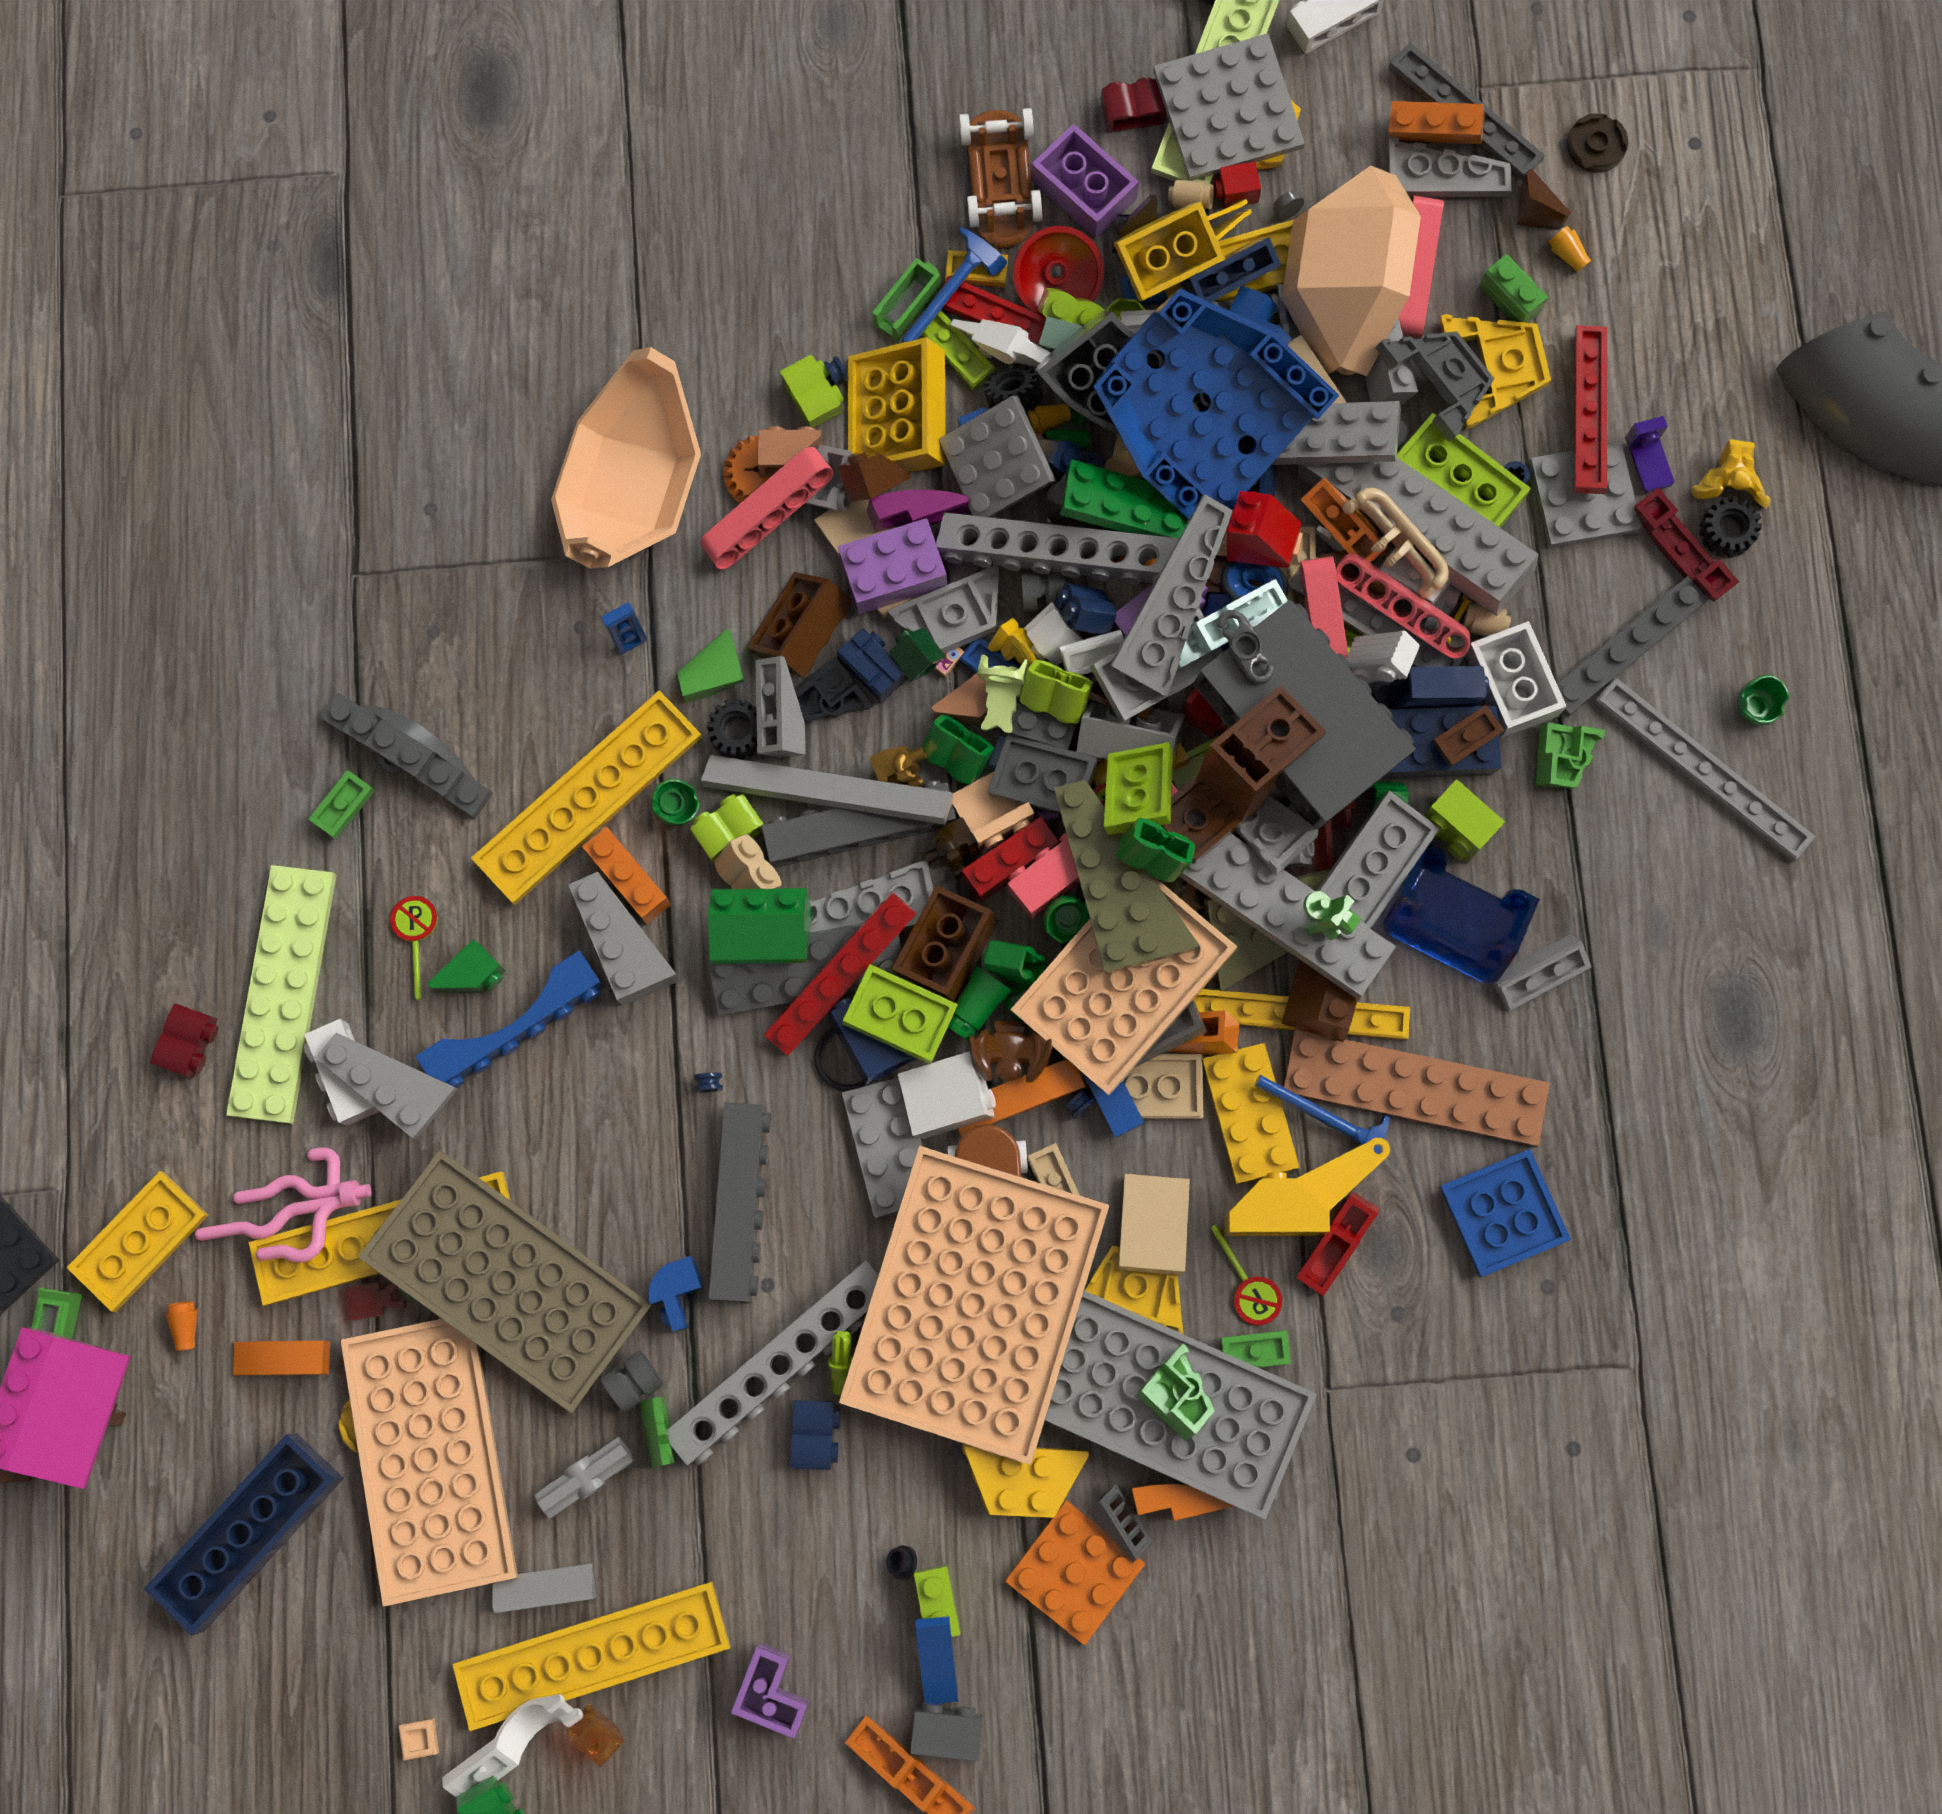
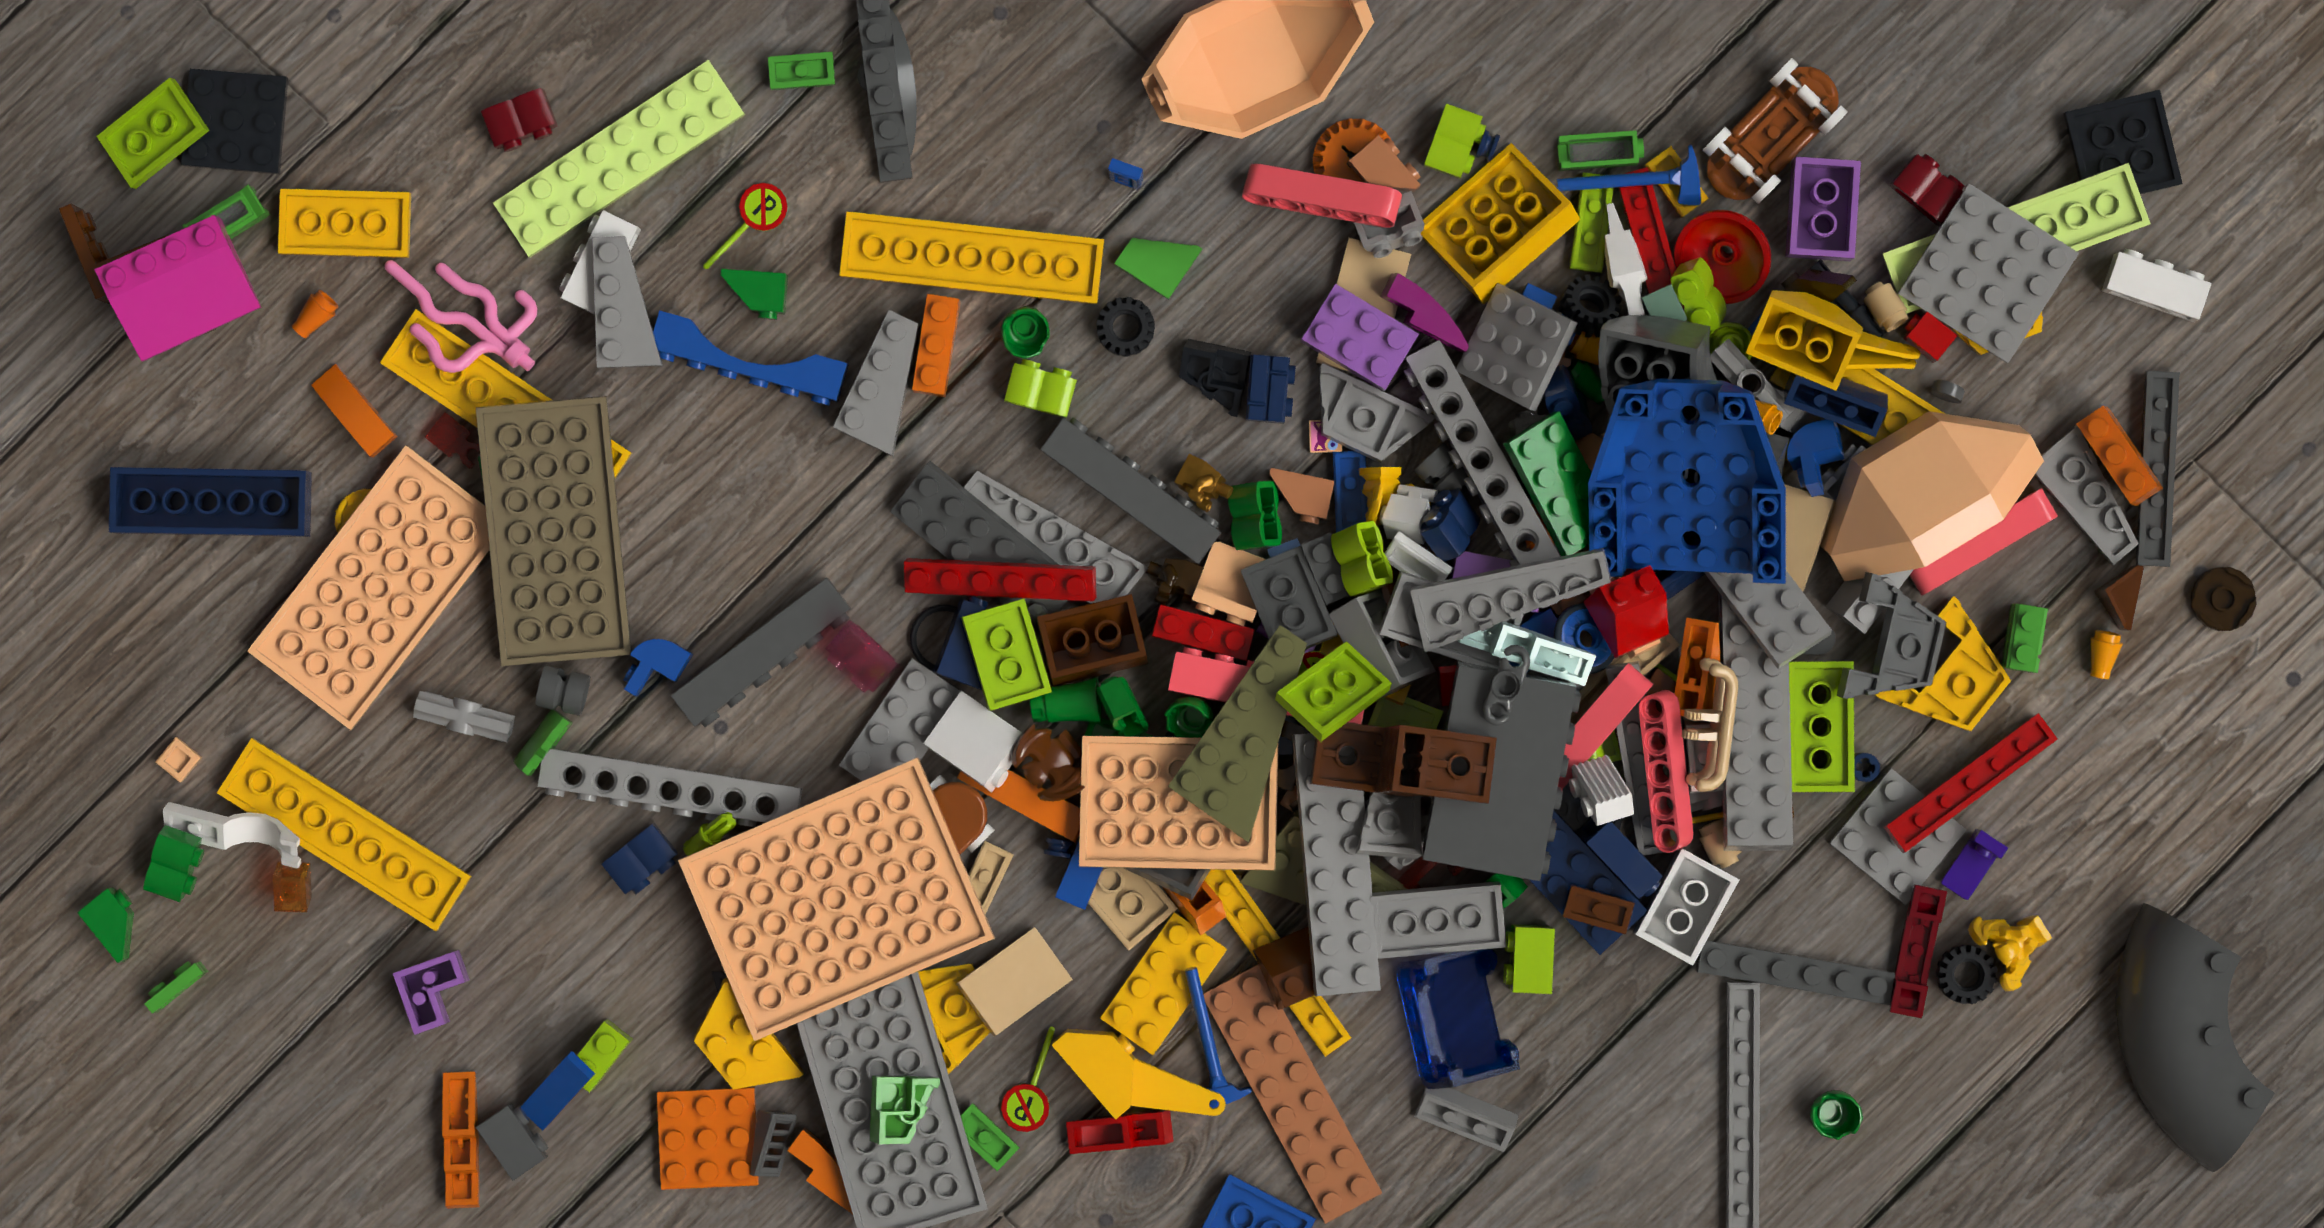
camera: 50 degrees right, 10 degrees up
light grey slope [492,1563,596,1613] -> none
dark blue bush [693,1072,723,1093] -> none
light grey tile [701,755,953,825] -> none
green slope [708,888,812,964] -> none
tan brick [714,834,782,889] -> none
reddish brown slope [746,572,853,678] -> none
light grey slope [756,656,806,758] -> none
reddish brown slope [838,451,911,502] -> none
black plate [886,1545,917,1580] -> none
dark green brick [889,627,946,682] -> none
yellowish green hair [977,655,1028,733] -> none
green brick [1116,818,1195,882] -> none
bright green hips [1303,891,1361,940] -> none
bright green slope [1535,722,1605,789] -> none
none -> clear pink slope [825,620,901,693]

